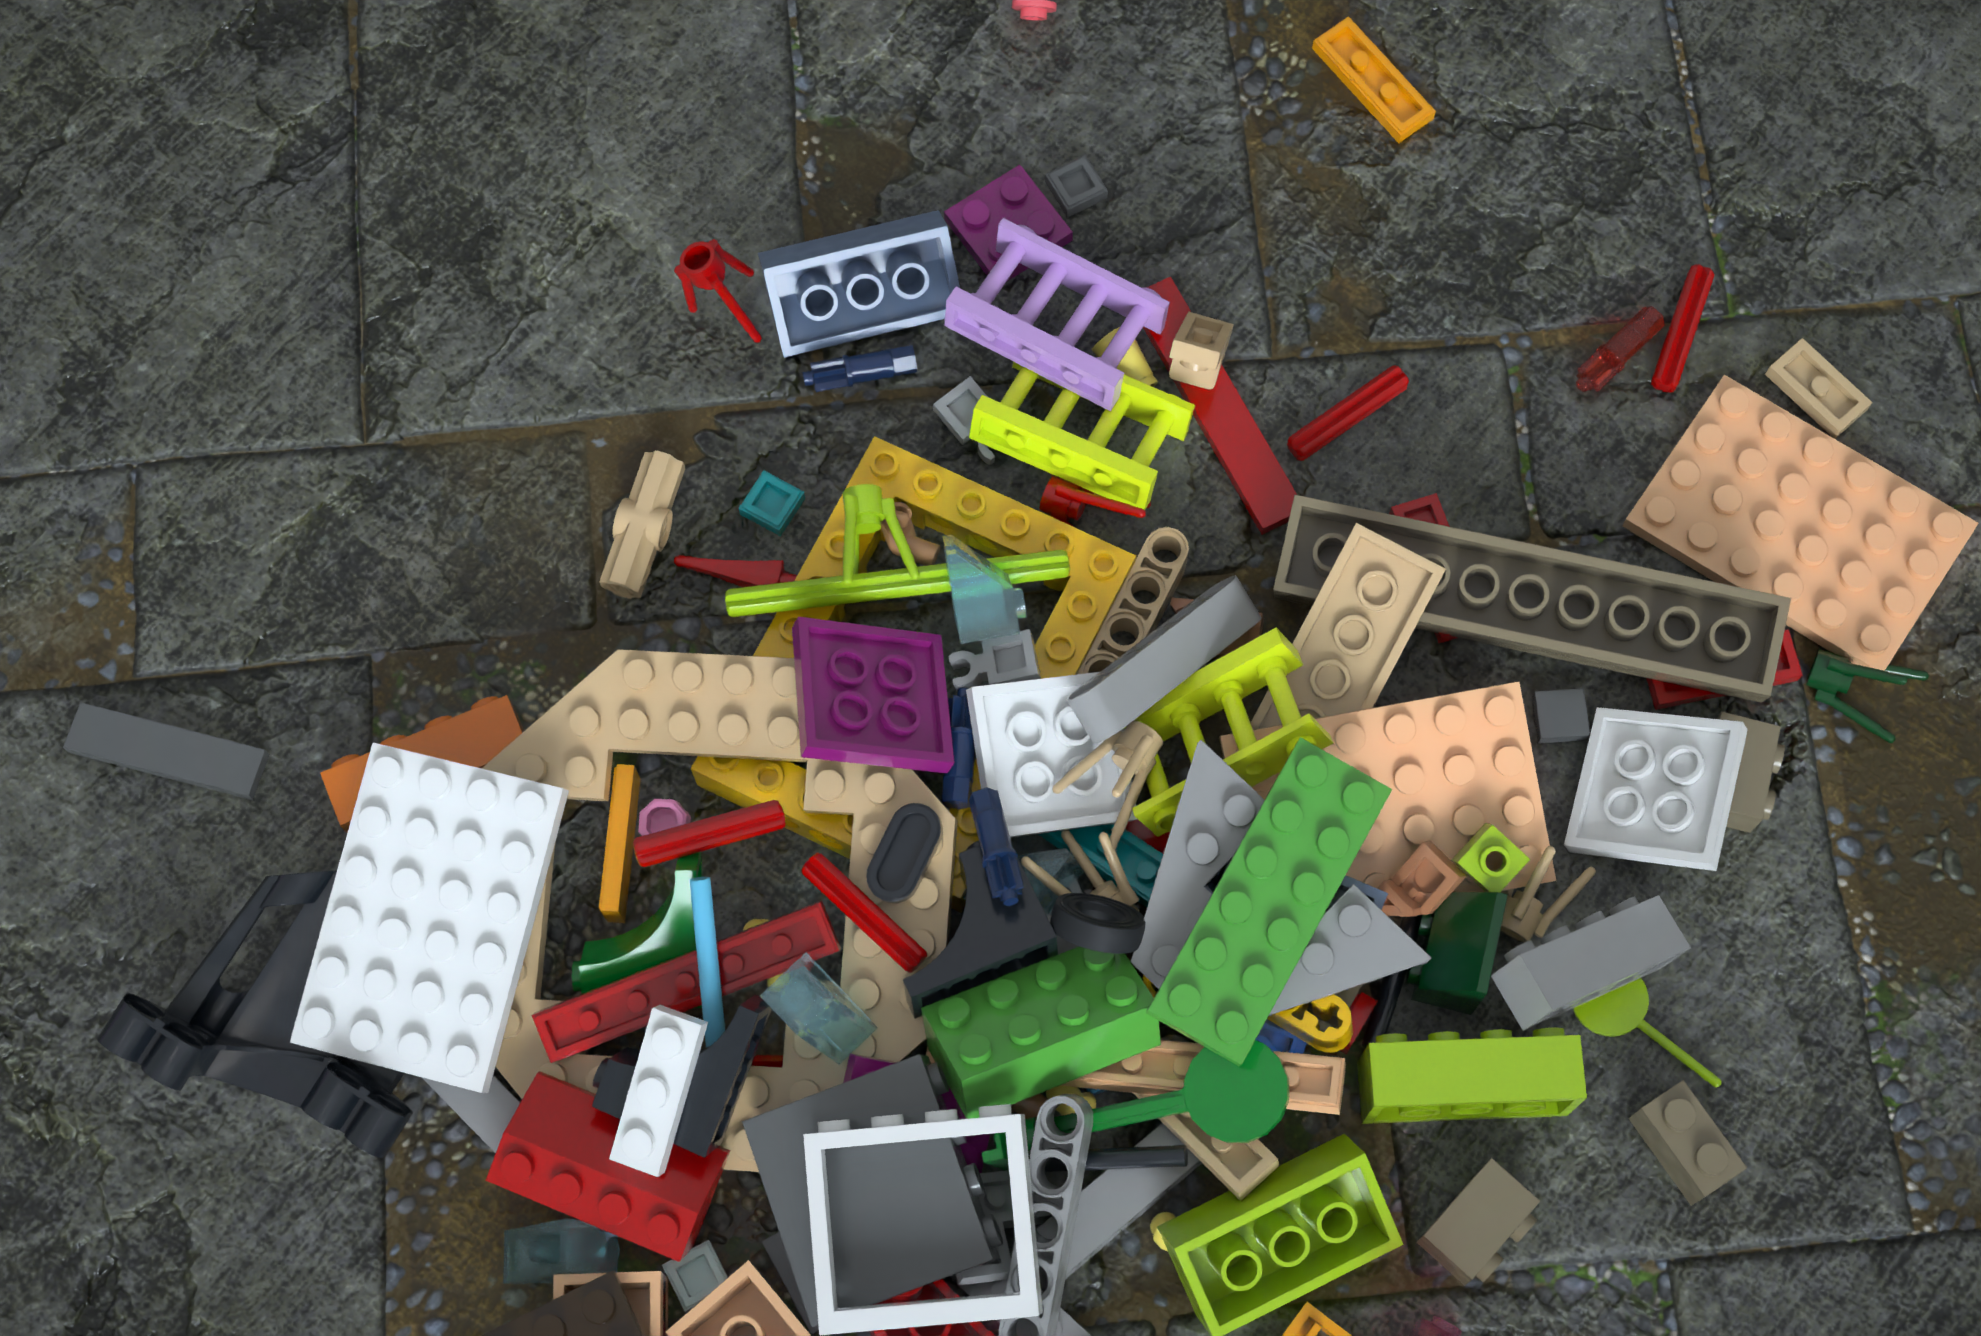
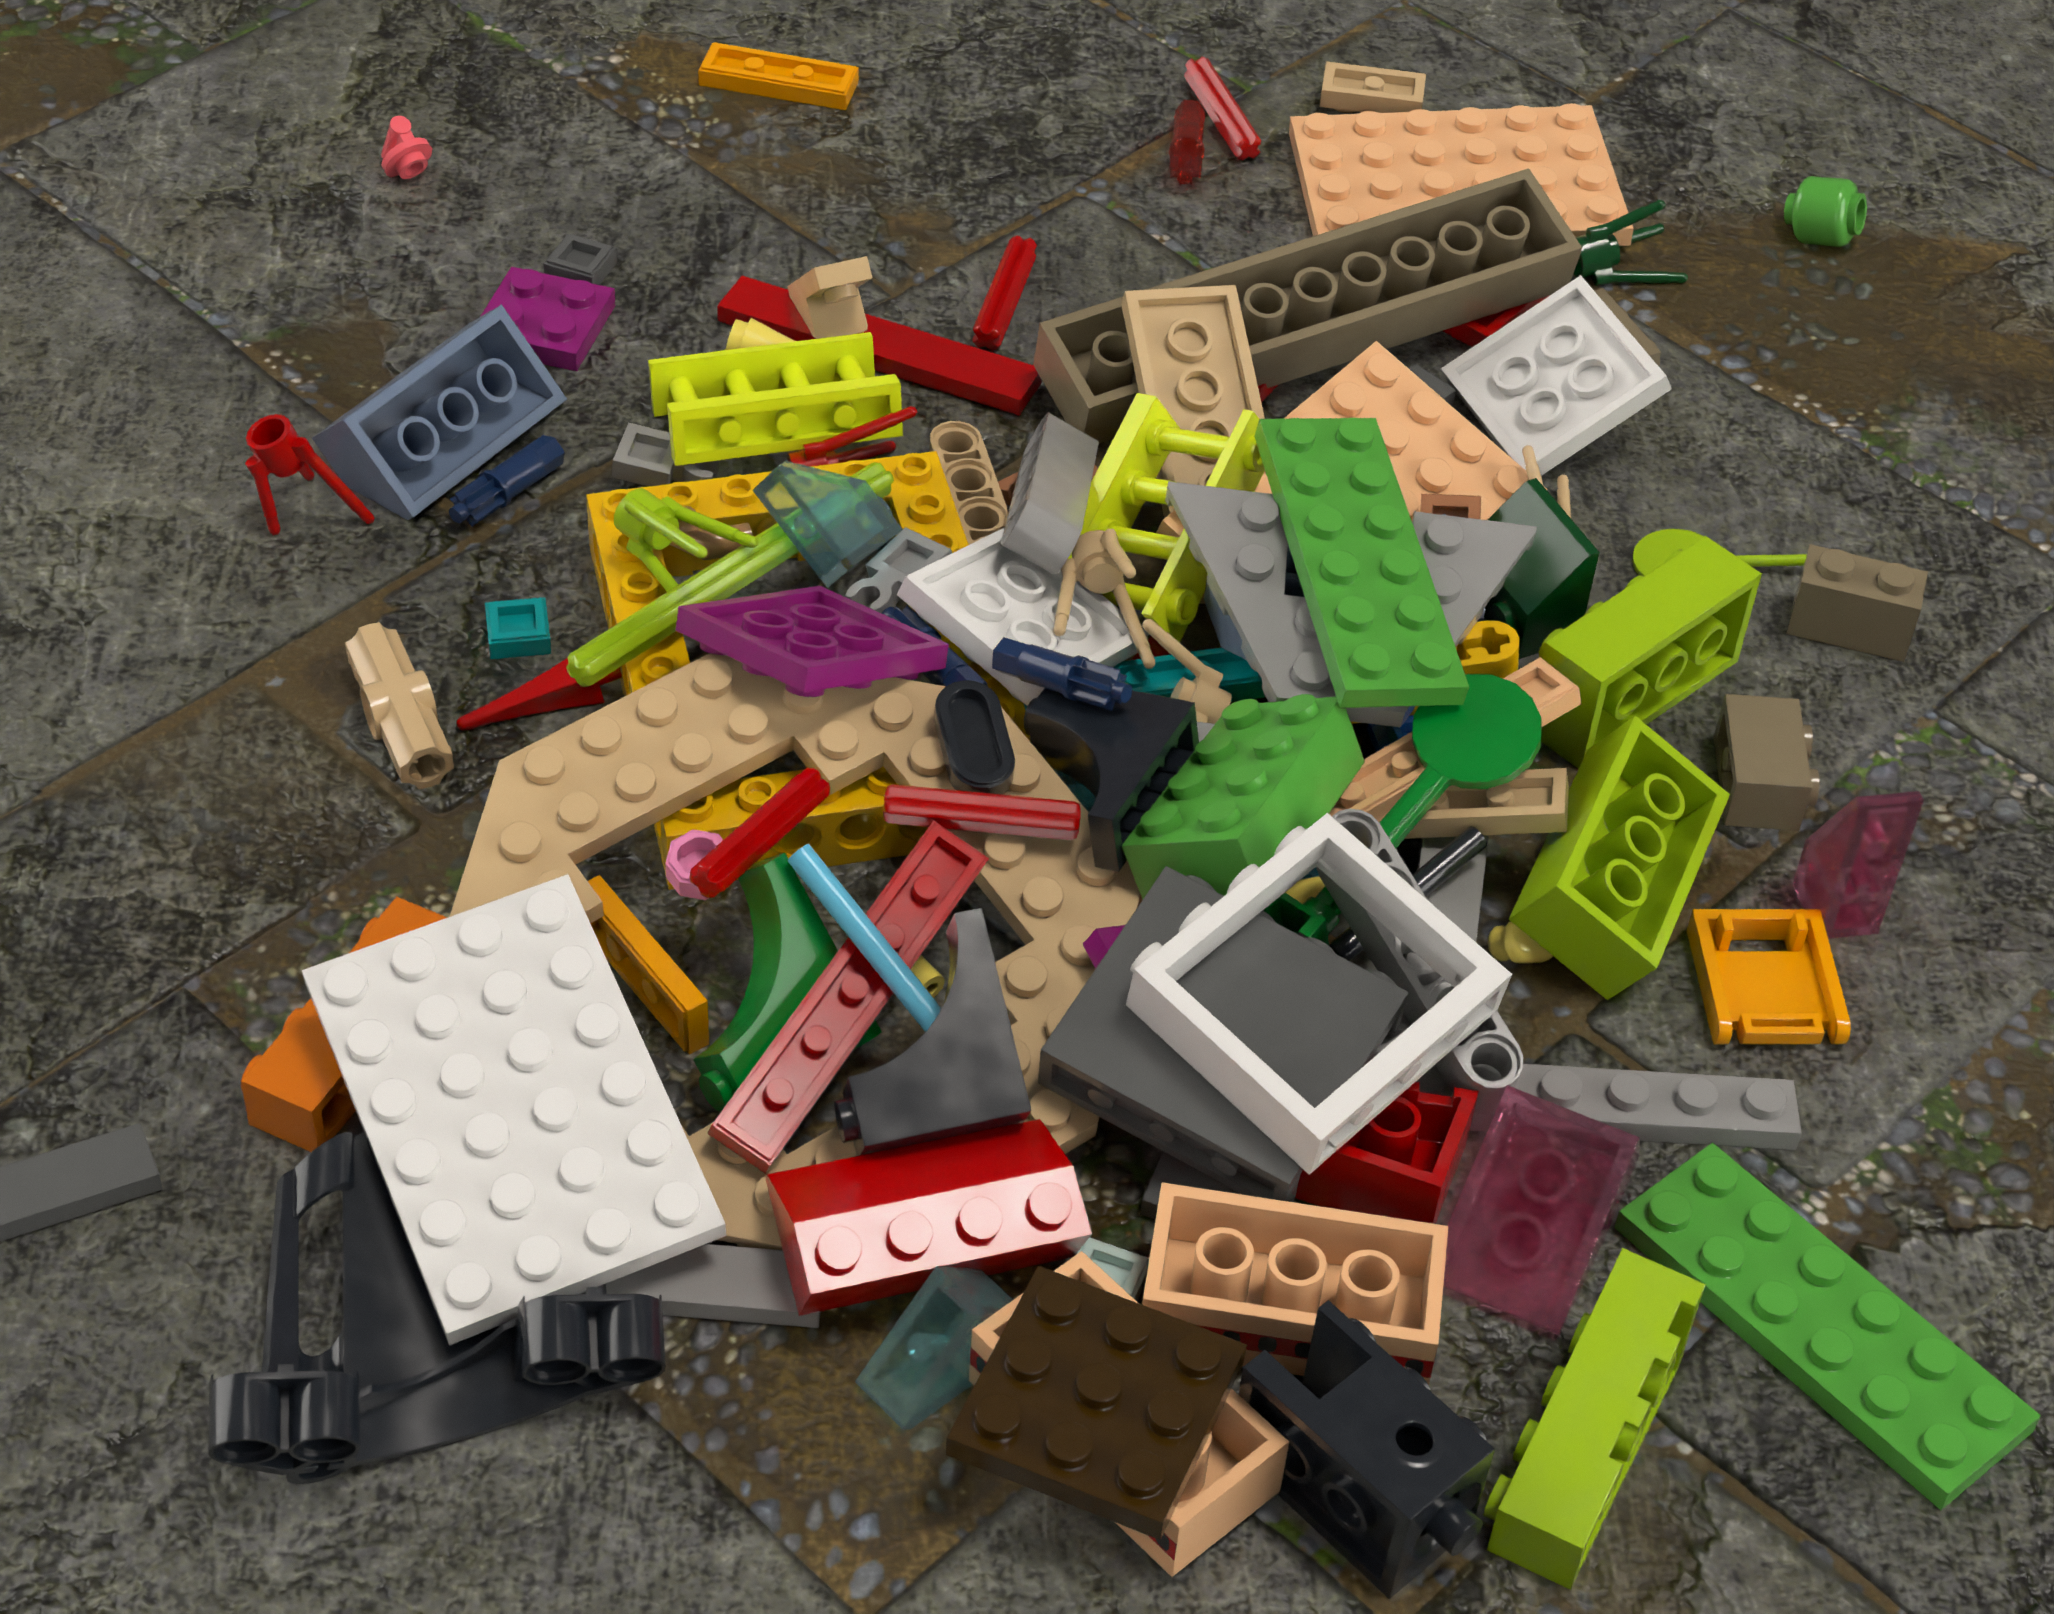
camera: 45 degrees left, 25 degrees down
white plate [609,1005,708,1177] -> none
clear light blue slope [760,952,878,1065] -> none
lavender fence [944,218,1170,412] -> none
black tyre [1050,893,1145,954] -> none
lime plate [1451,823,1530,893] -> none
light grey brick [1491,895,1691,1031] -> none

